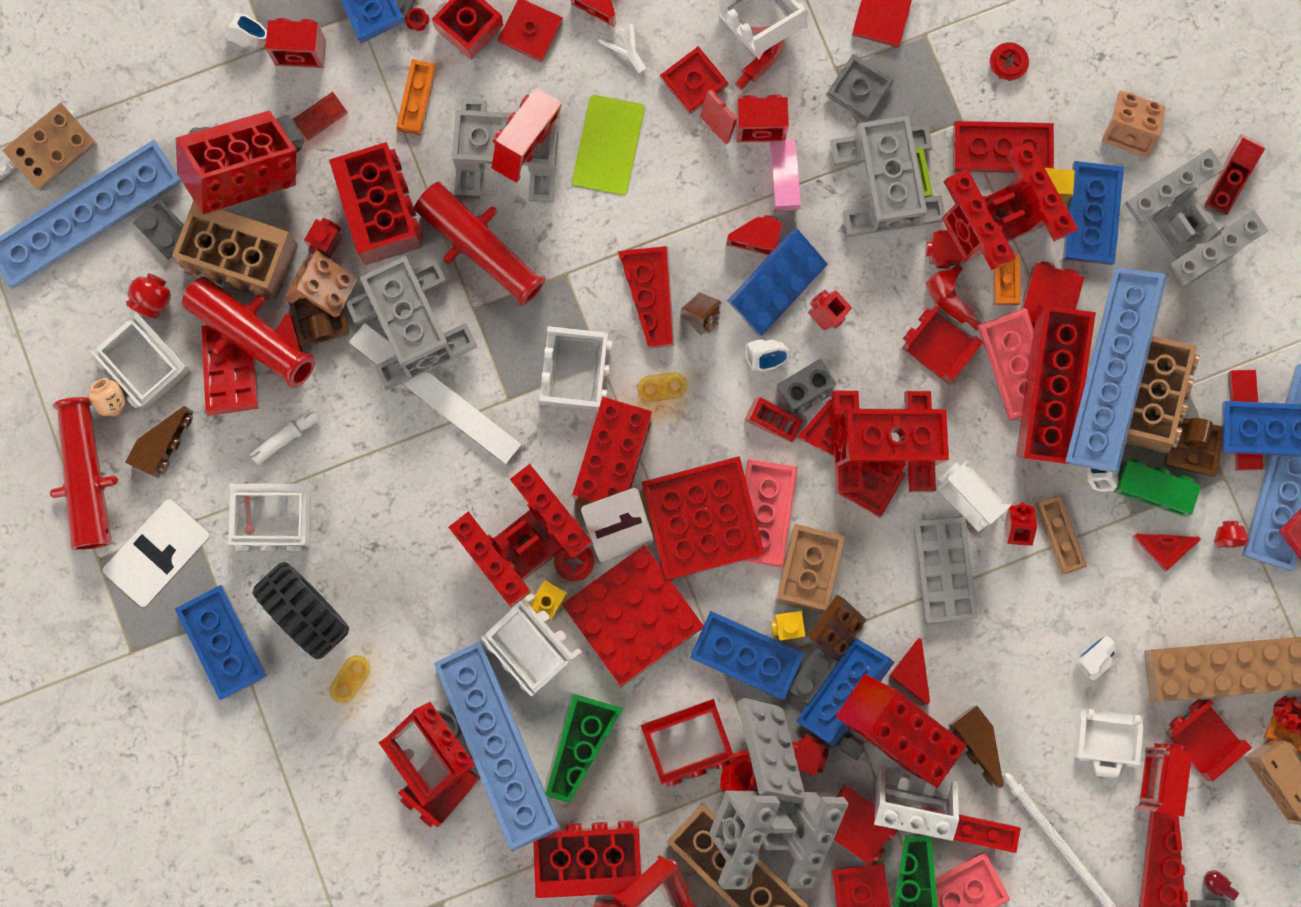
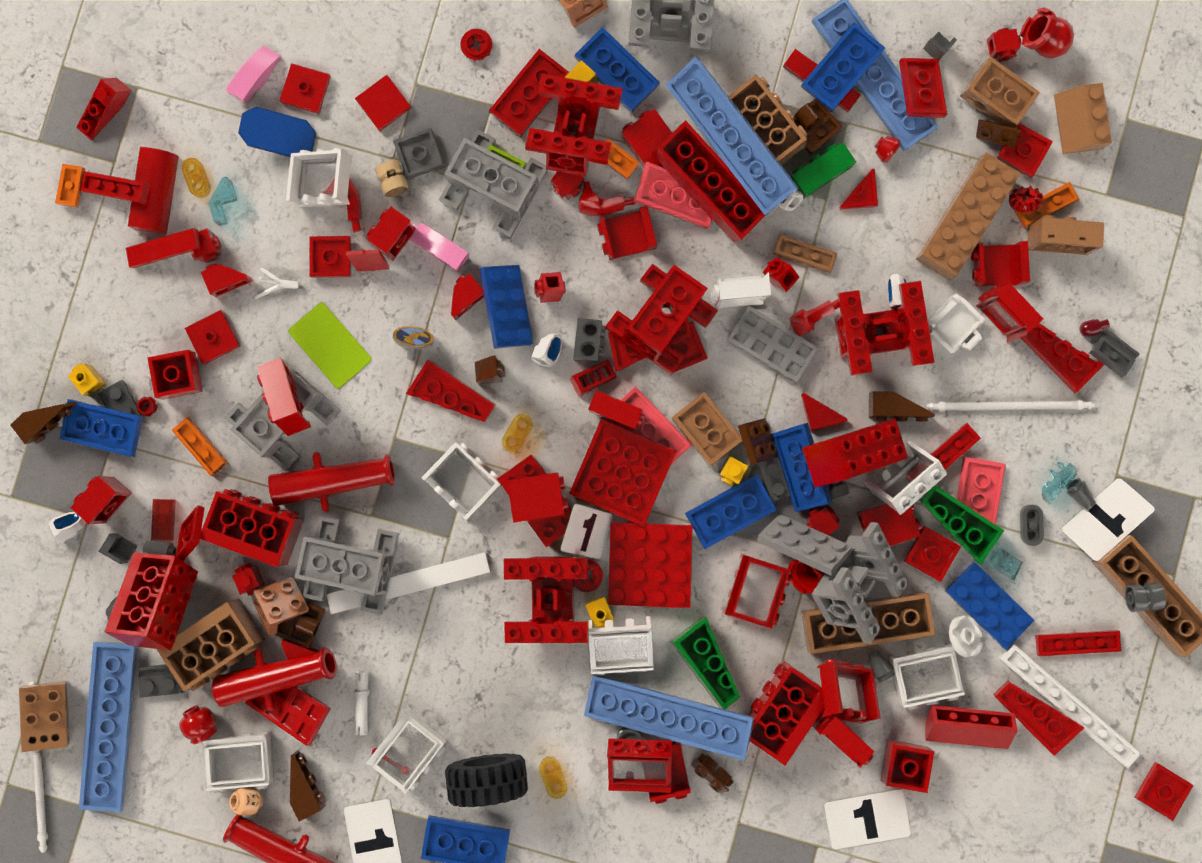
camera: 50 degrees left, 5 degrees up
none -> dark grey panel [98,533,137,564]
none -> red tile [176,505,205,561]
none -> tan wheel [375,160,409,197]
none -> shield [392,326,434,360]
none -> red brick [507,472,568,523]
none -> red brick [588,390,645,430]
none -> reddish brown hinge [691,753,734,793]
none -> red animal [789,299,839,337]
none -> red piece [835,281,935,376]

